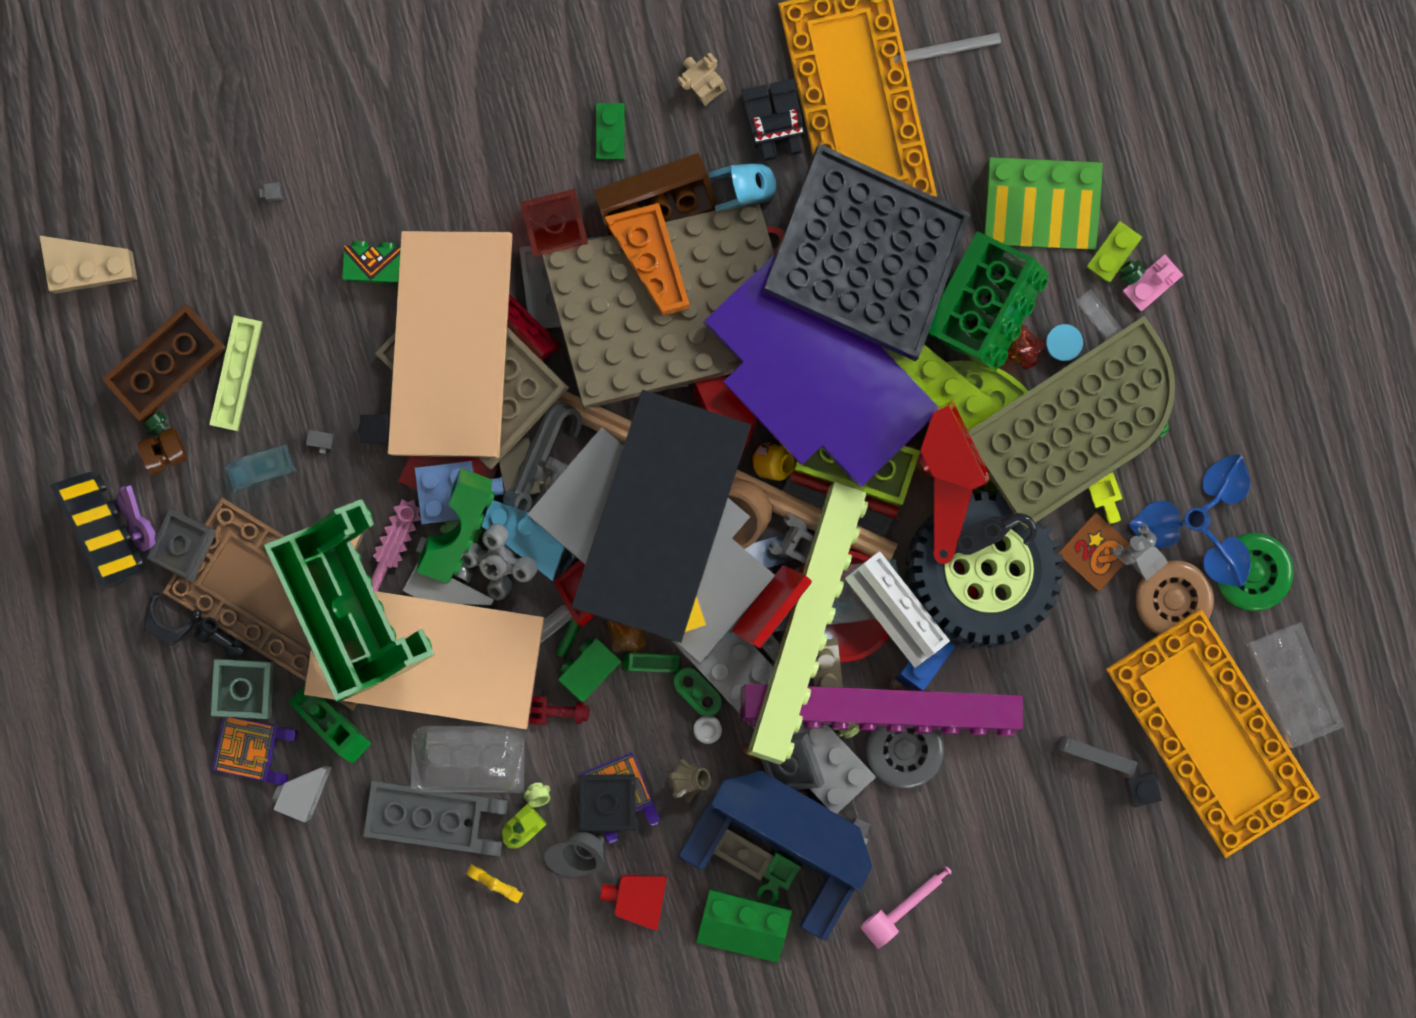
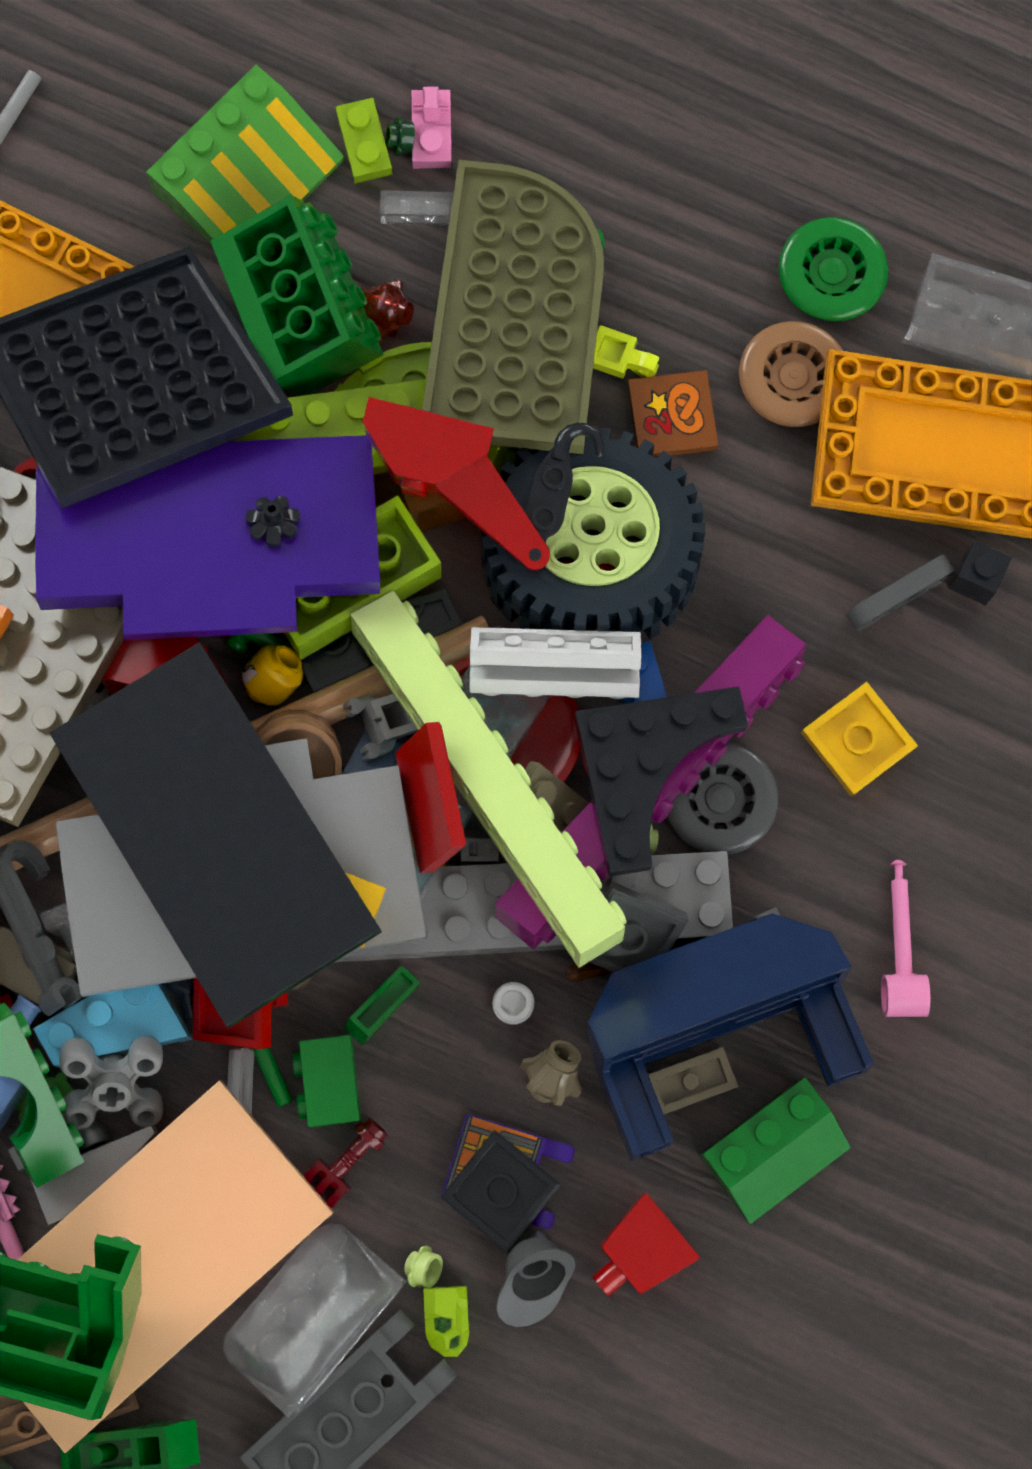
camera: 55 degrees left, 10 degrees down
yellow arm [466,864,523,903] -> none
clear orange rock [607,620,646,653] -> none
green plate [674,668,722,716] -> none
green plate [757,850,802,904] -> none
red piece [790,471,899,518] -> none
medium azure piece [1045,324,1083,362] -> none
light grey piece [1113,524,1168,581] -> none
blue plant [1129,455,1251,587] -> none
none -> black plant [246,496,300,548]
none -> black plate [574,686,748,877]
none -> yellow plate [801,682,918,797]

